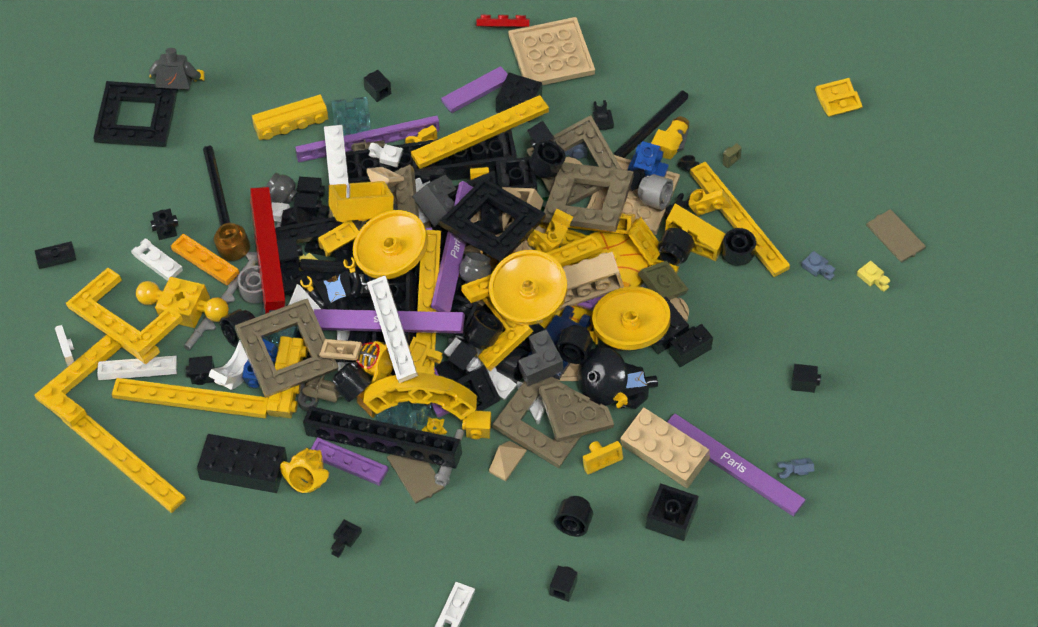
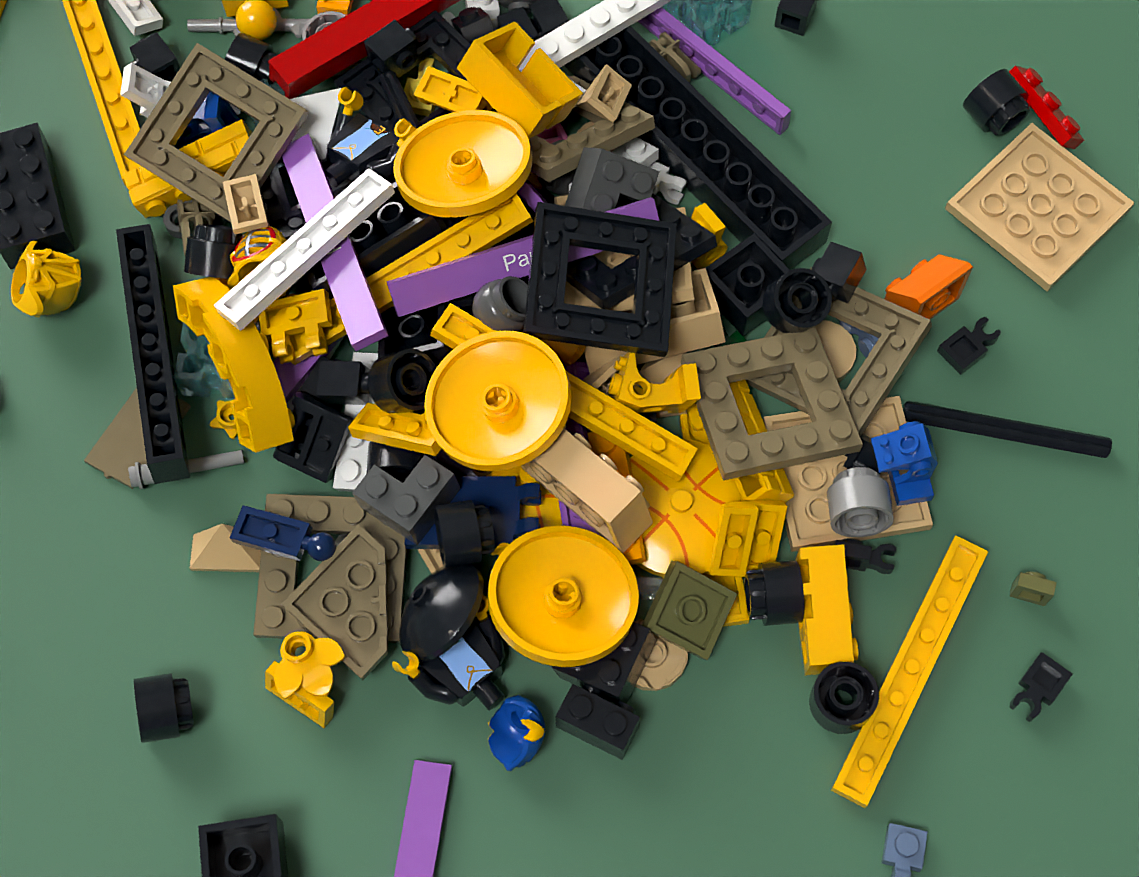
camera: 60 degrees right, 10 degrees up
medium lavender tile [311,437,389,486] -> none
white plate [369,143,403,167] -> none
yellow plate [405,125,437,144] -> none
yellow plate [411,95,549,169] -> none
medium lavender tile [441,66,508,113] -> none
yellow brick [462,411,491,439] -> none
black brick [496,73,542,122] -> none
black brick [550,565,578,602] -> none
tan brick [620,407,710,489] -> none
yellow plate [651,116,689,159] -> none
black plate [678,155,699,171] -> none
yellow plate [689,189,731,216] -> none
none -> dark blue plate [230,505,336,561]
none -> yellow plate [274,631,345,699]
none -> blue hair [488,695,545,771]
none -> orange slope [885,254,973,319]
none -> black piece [963,69,1030,135]
none -> black plate [1009,652,1073,722]

